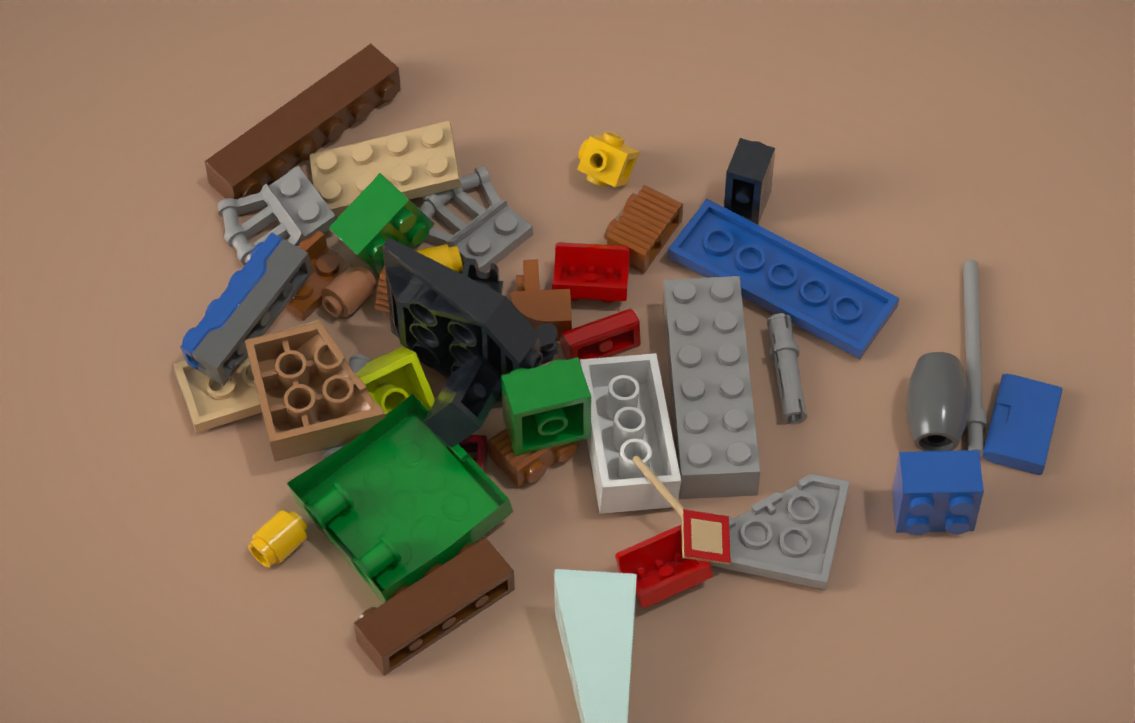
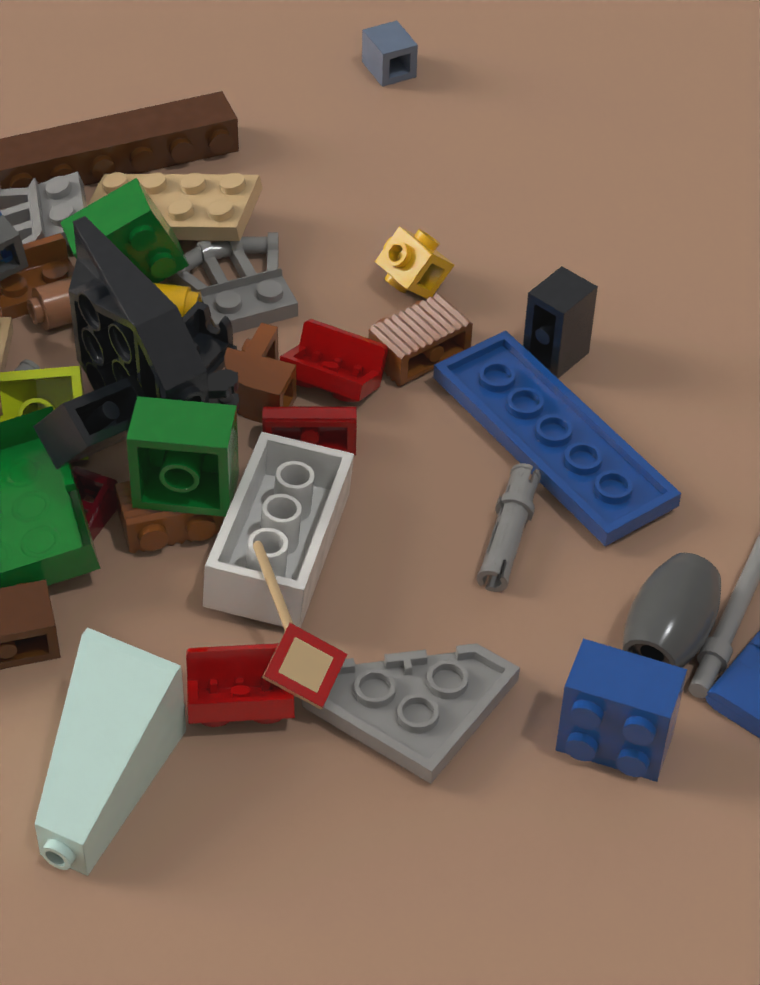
camera: 20 degrees right, 10 degrees down
light grey brick [663,276,760,499] -> none

